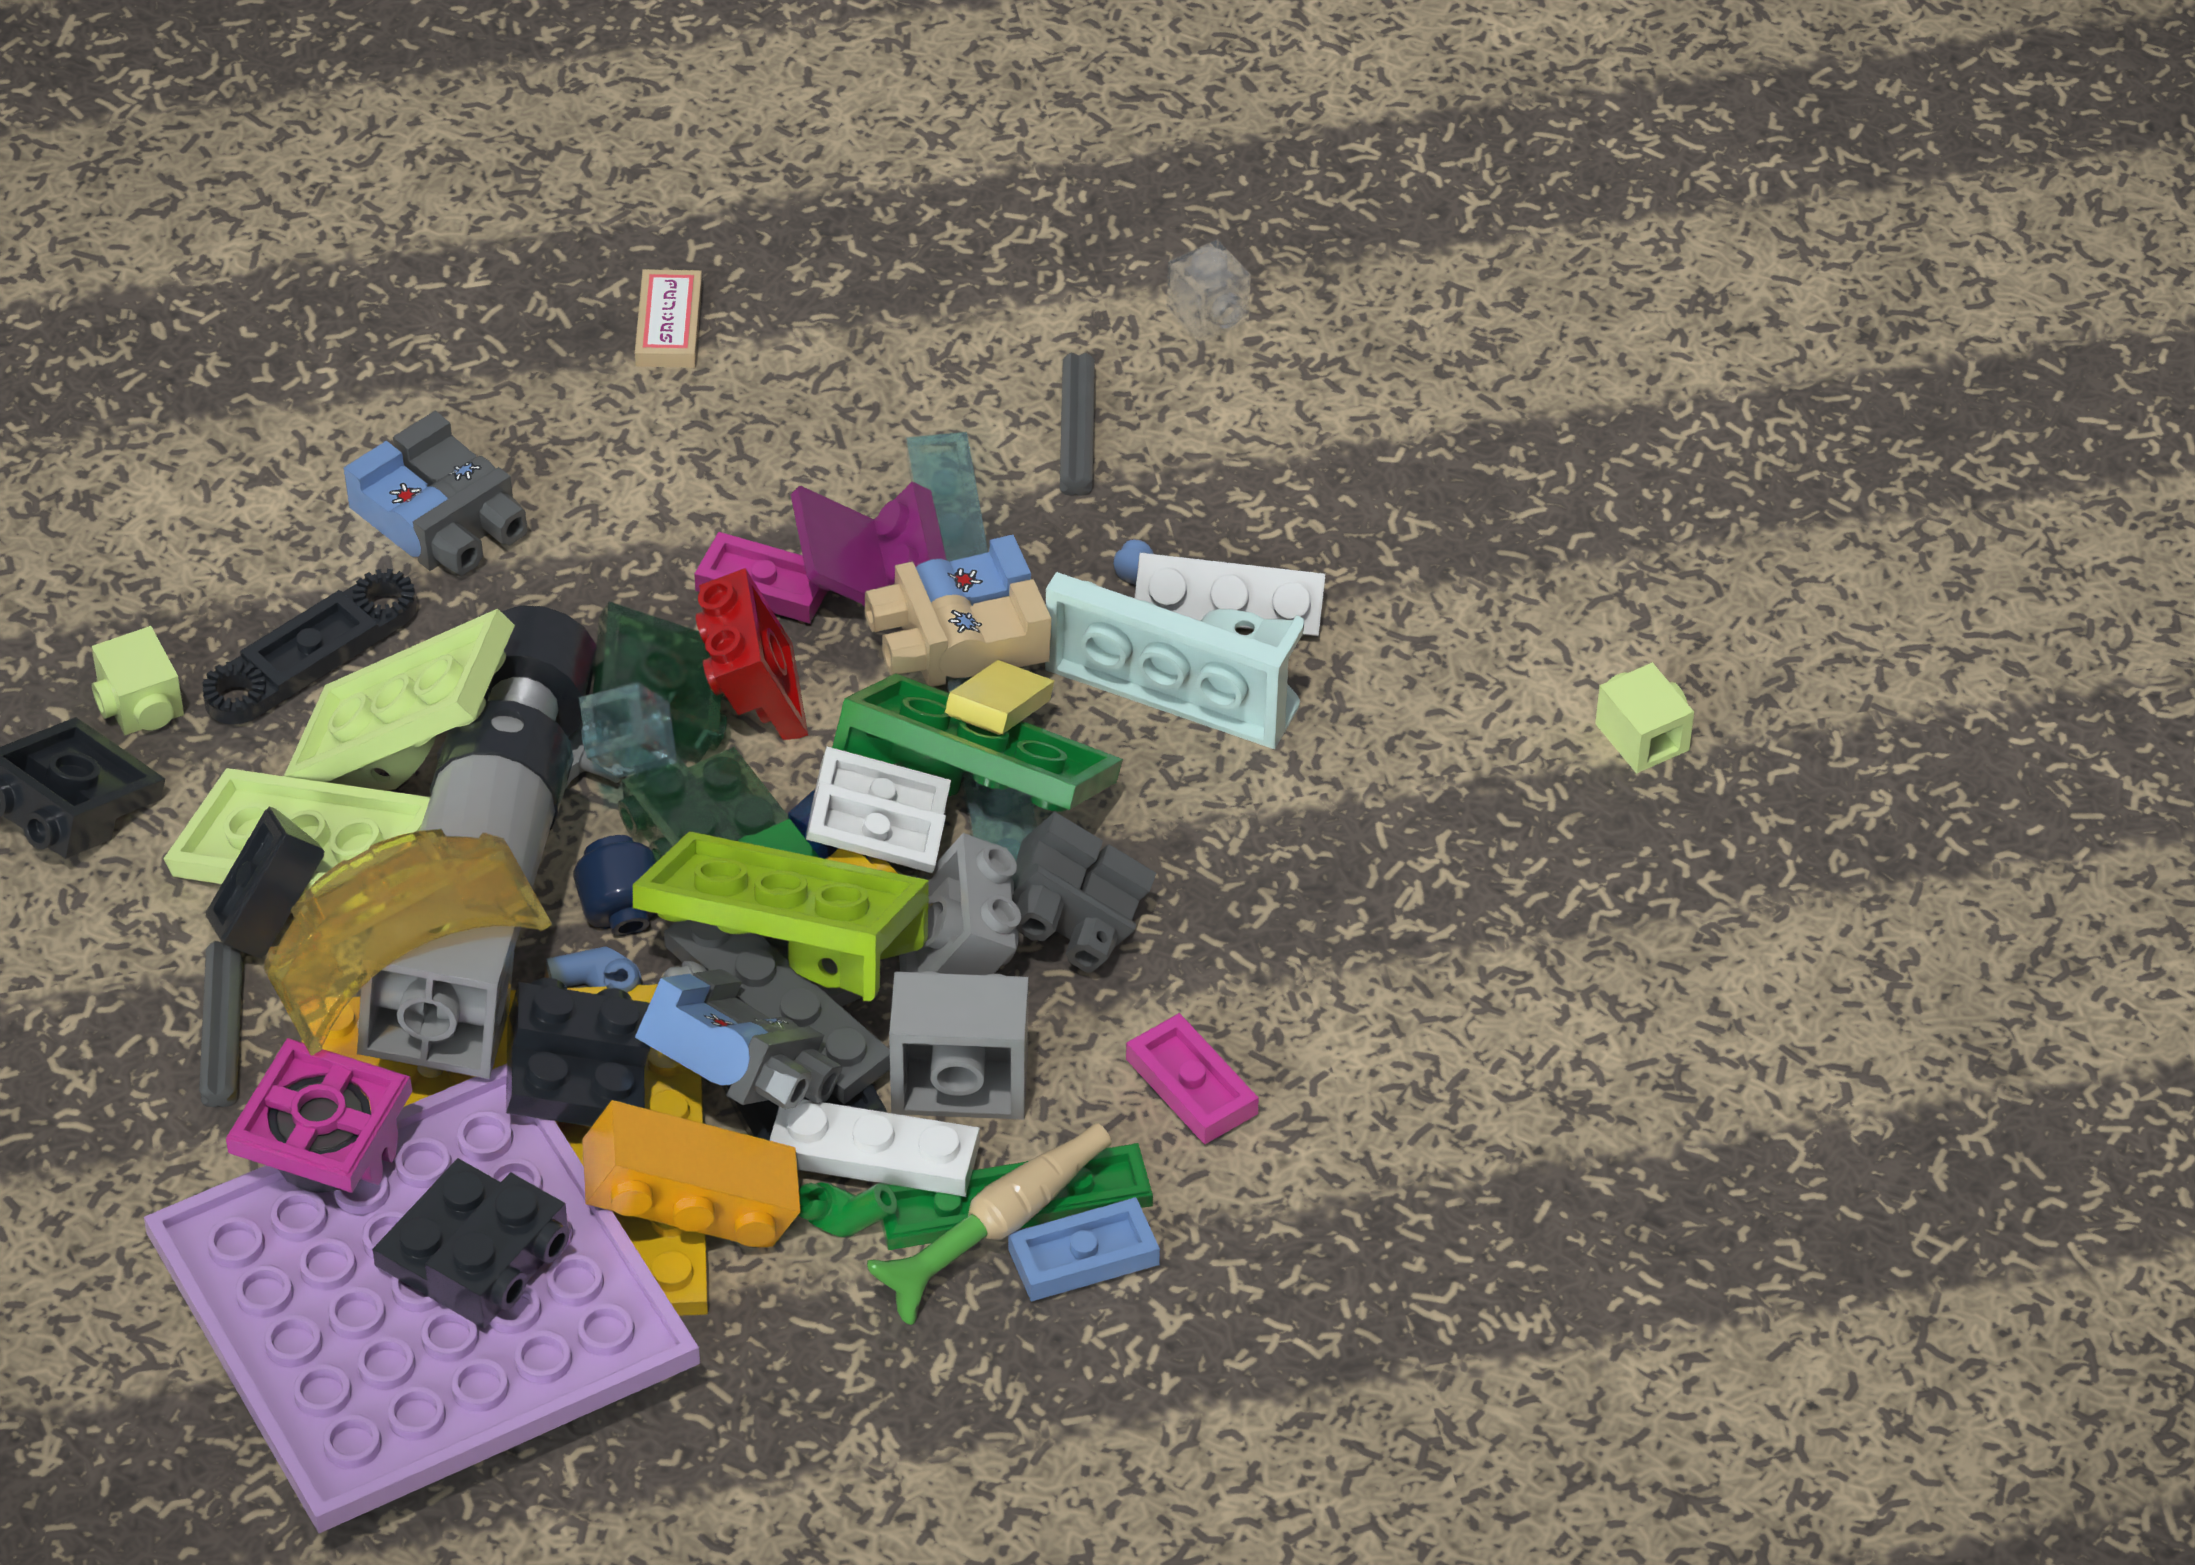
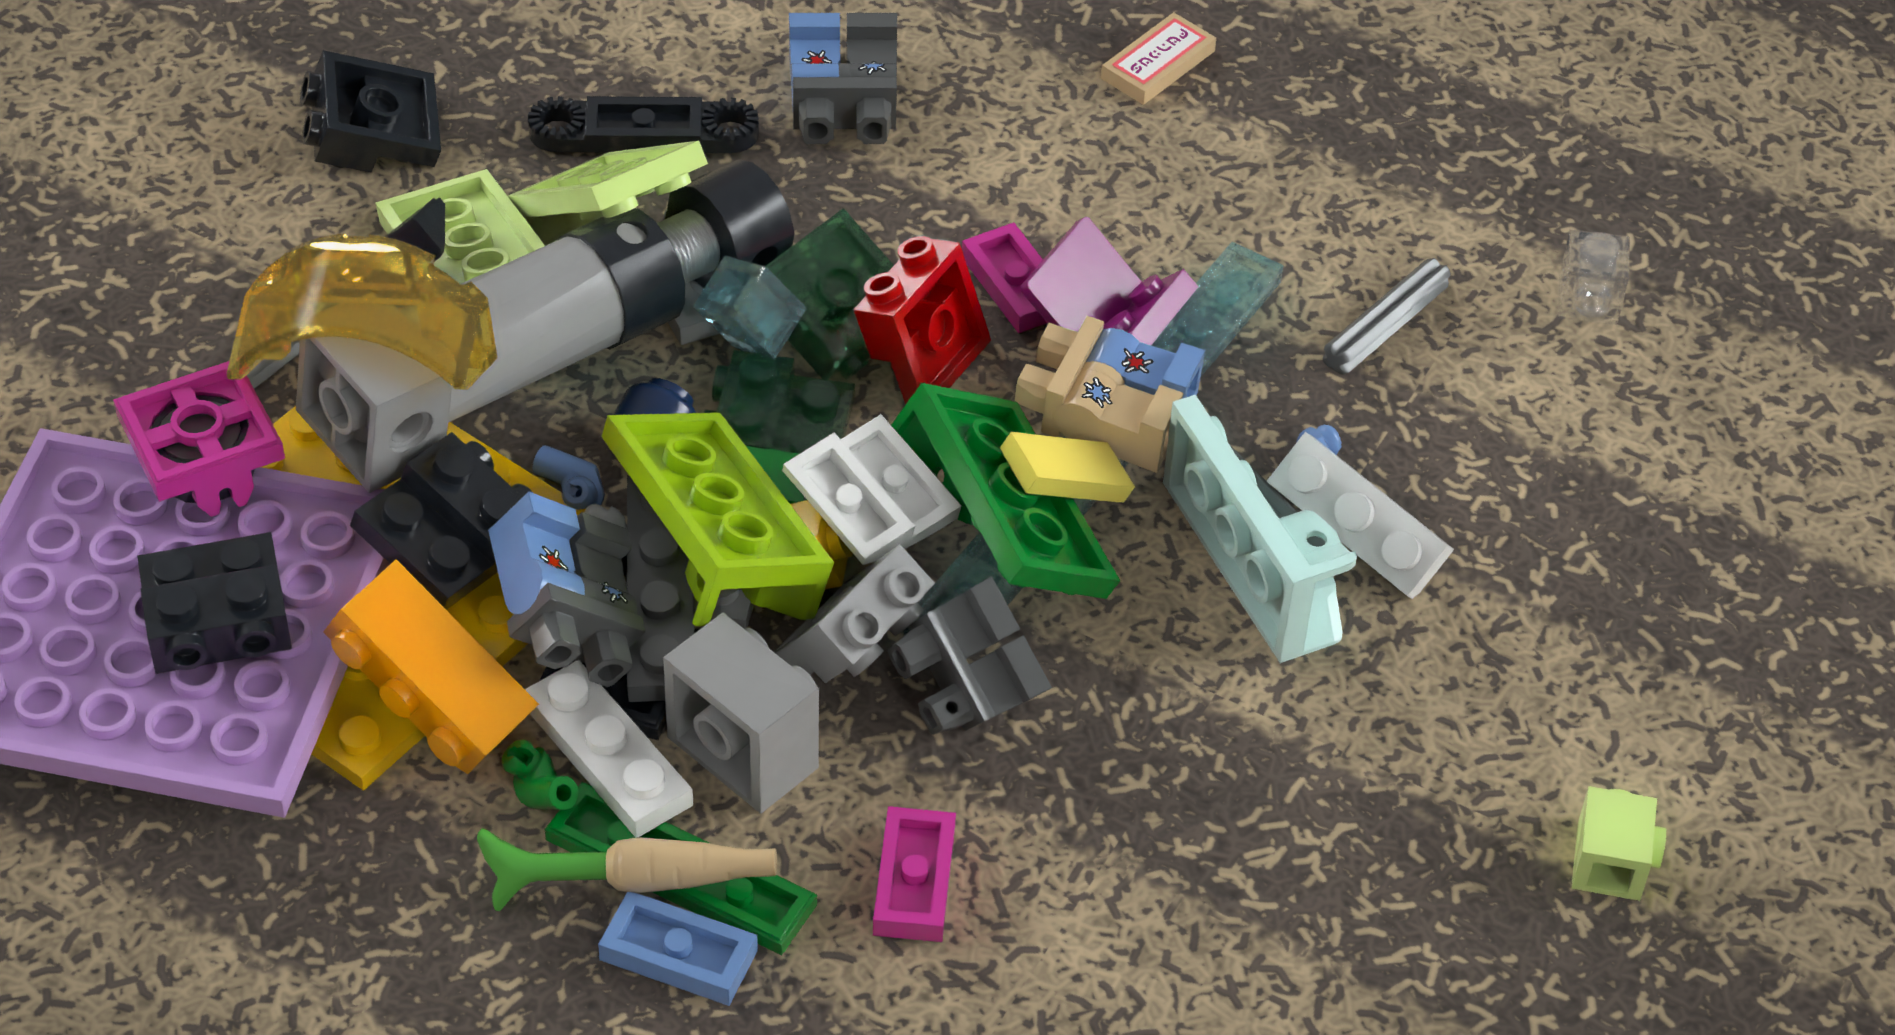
camera: 40 degrees right, 0 degrees up
yellowish green brick [92,626,184,735] -> none

